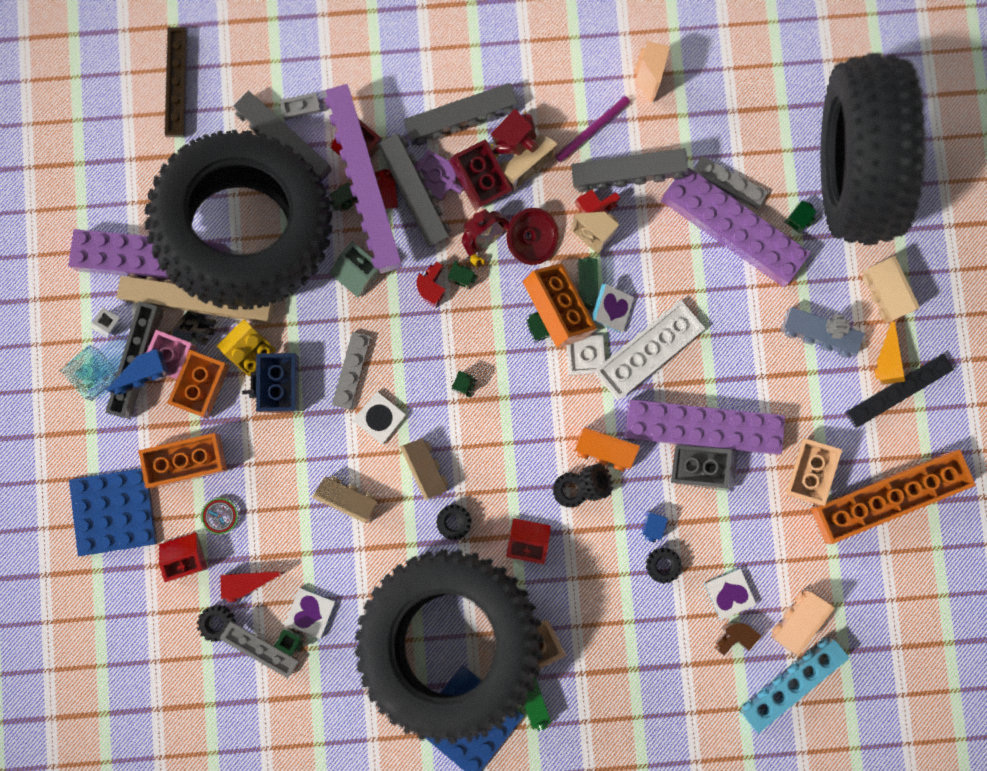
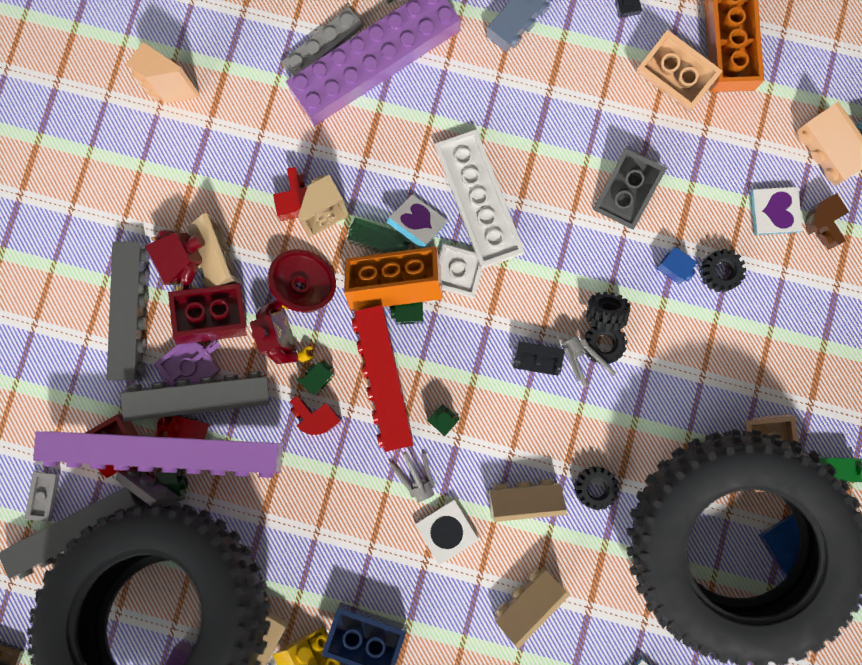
camera: 70 degrees left, 0 degrees up
sand green slope [329,241,380,298] -> none
light grey plate [332,331,371,410] -> none
red slope [506,518,551,565] -> none
magenta piece [555,96,631,162] -> none
dark grey brick [571,148,689,192] -> none
orange slope [574,427,640,472] -> none
medium lavender brick [624,400,785,455] -> none
none -> dark grey plate [116,467,177,507]
none -> red brick [351,305,414,452]
none -> light grey plant [389,452,435,502]
none -> black hinge [513,342,565,376]
none -> light grey plant [562,336,616,387]

